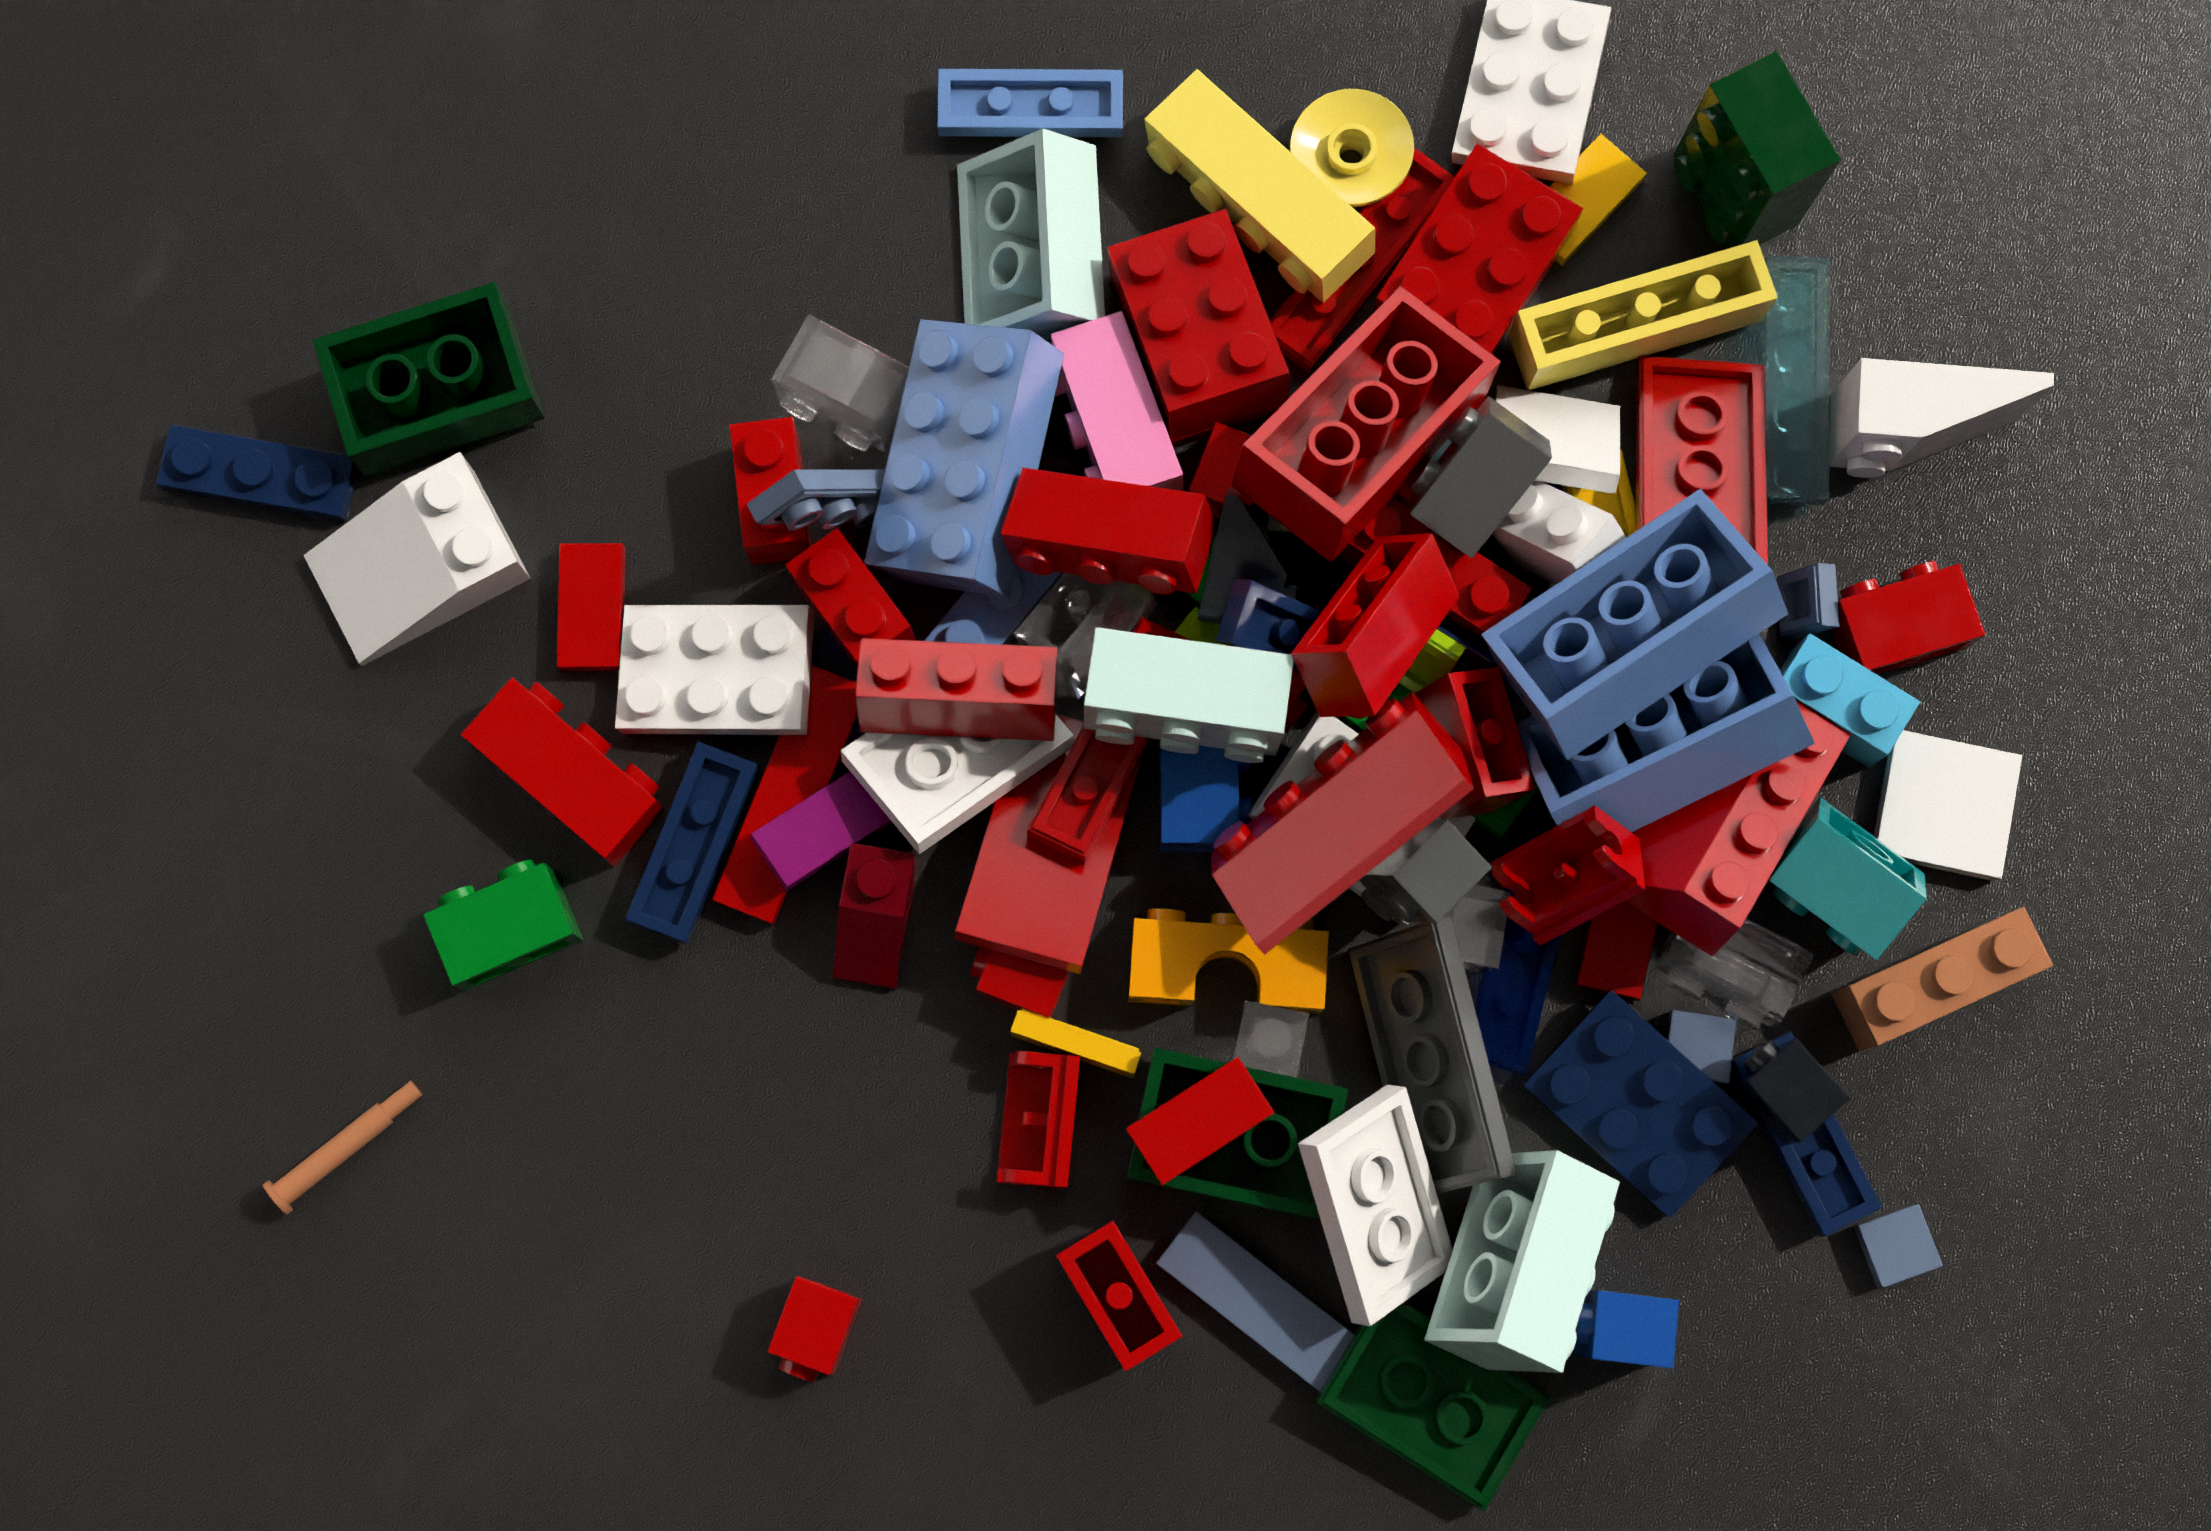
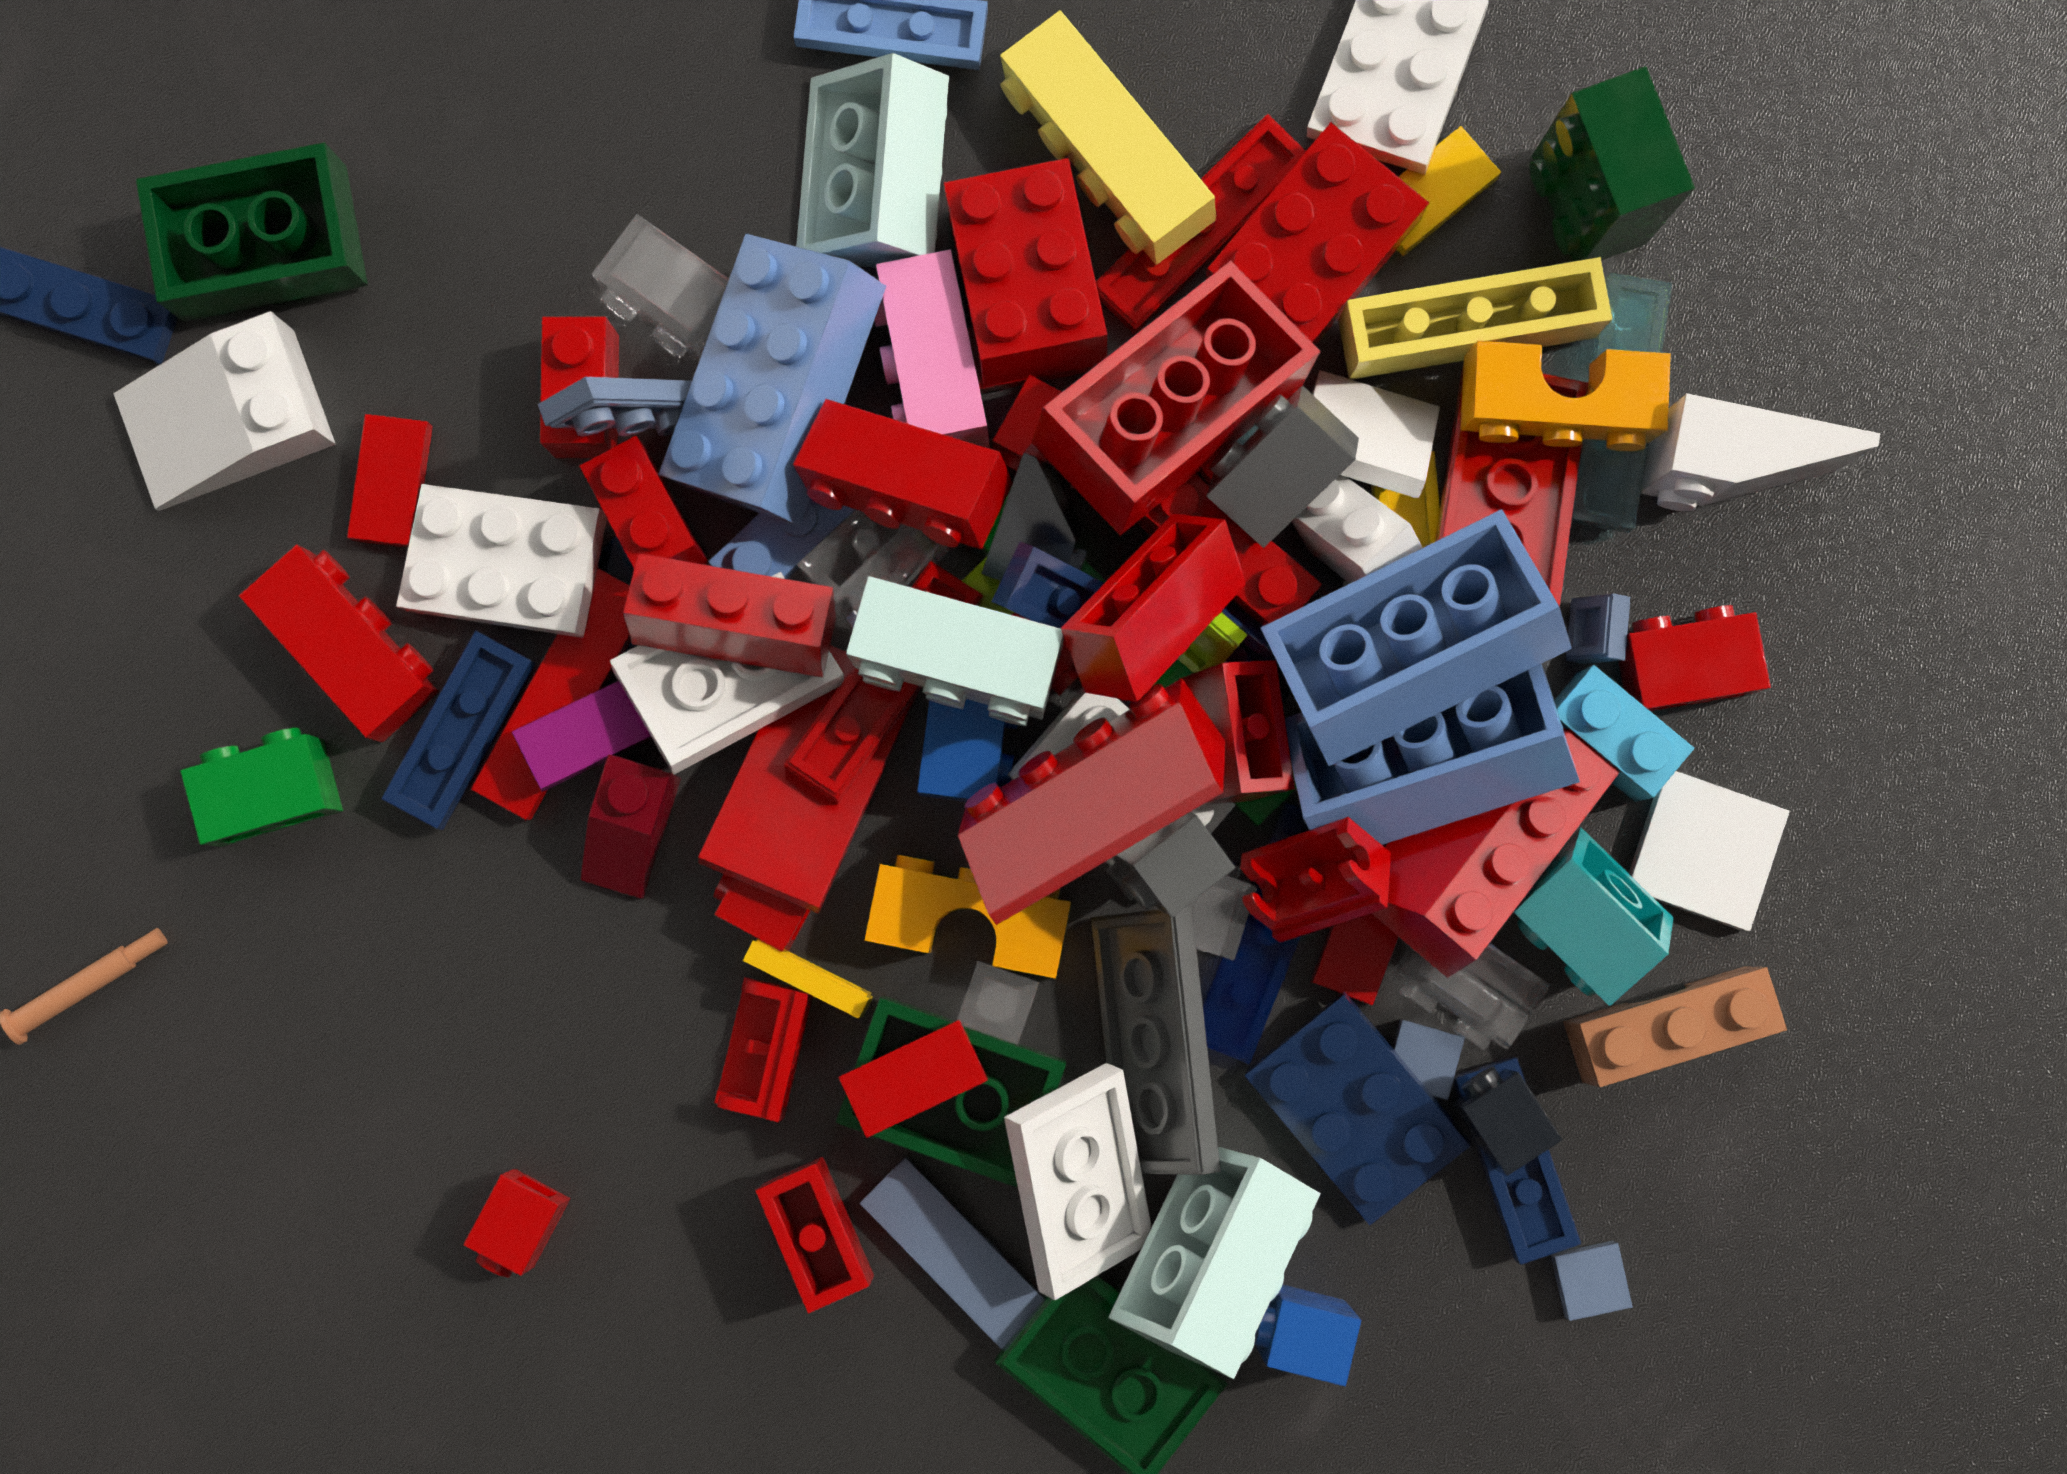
camera: 10 degrees right, 5 degrees up
light yellow dish [1290,89,1414,207] -> none
none -> light orange arch [1461,341,1671,451]

